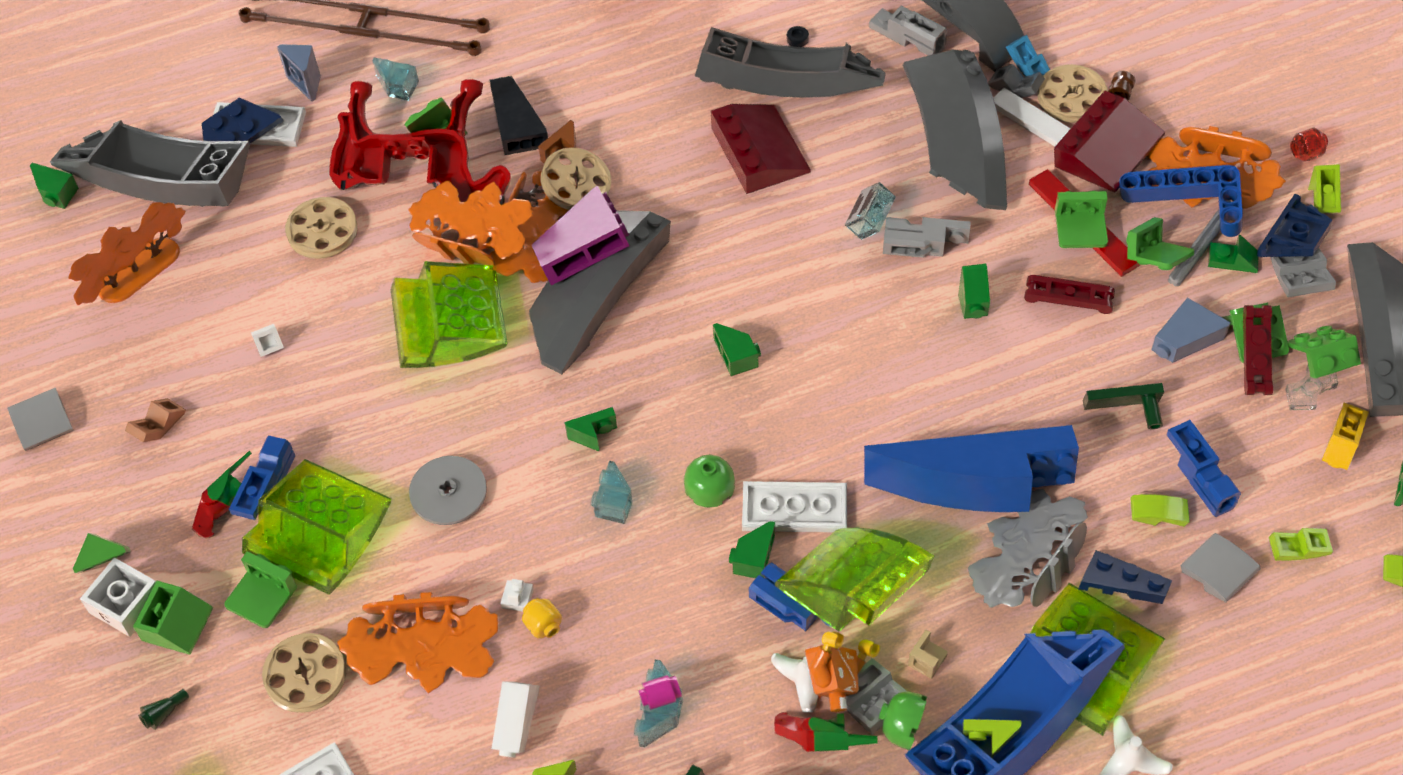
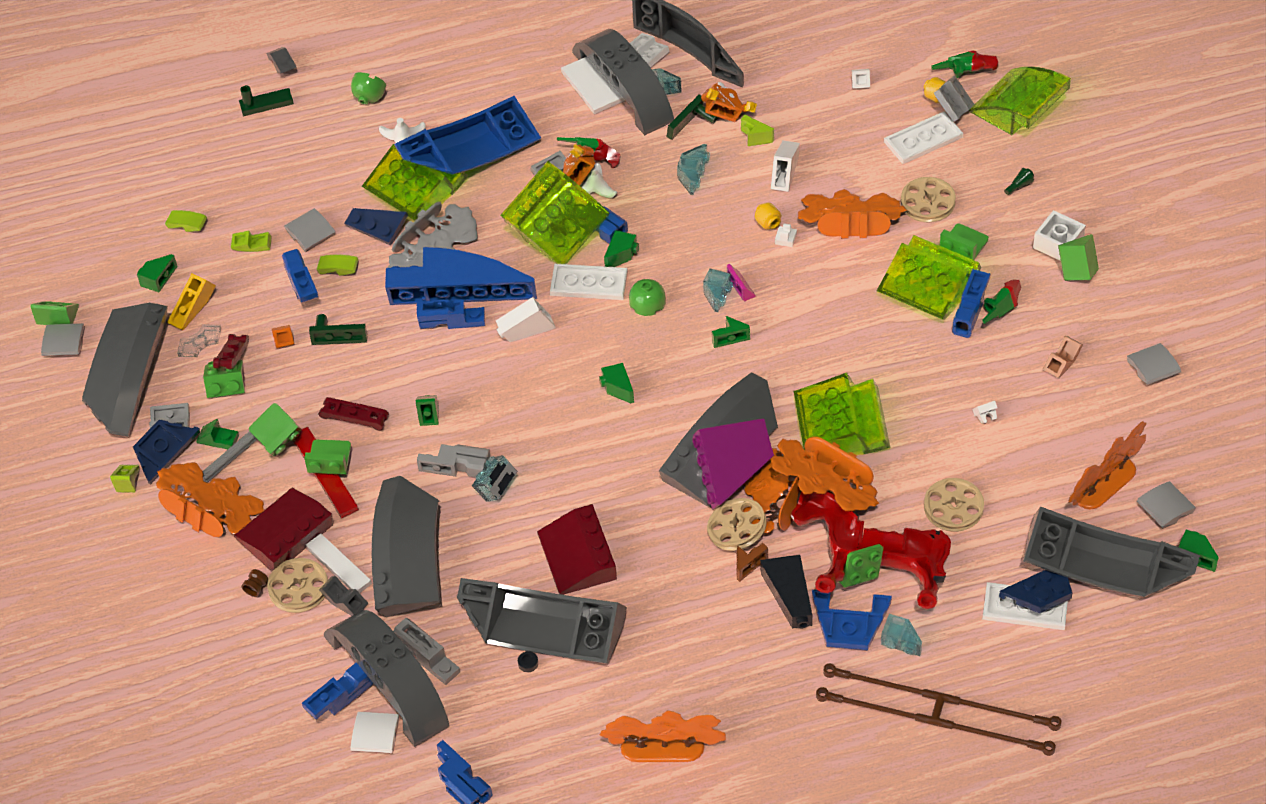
camera: 175 degrees left, 5 degrees down
bright green slope [133,580,213,655] -> none
sand blue slope [277,44,321,102] -> none
light grey piece [409,456,487,525] -> none
dark pink brick [638,675,682,710] -> none
bright green cylinder [878,691,927,751] -> none
tan panel [908,630,948,679] -> none
lime slope [963,719,1021,758] -> none
dark azure slope [1006,35,1050,77] -> none
blue beam [1119,165,1243,237] -> none
sand blue slope [1151,297,1231,363] -> none
bright green bracket [1287,326,1361,379] -> none
clear red head [1290,128,1328,162] -> none
none -> orange tile [272,325,294,348]
none -> blue plate [417,299,485,329]
none -> white slope [496,297,556,342]
none -> dark pink slope [727,264,756,302]
none -> blue wing [812,590,892,650]
none -> light grey slope [1137,481,1196,528]

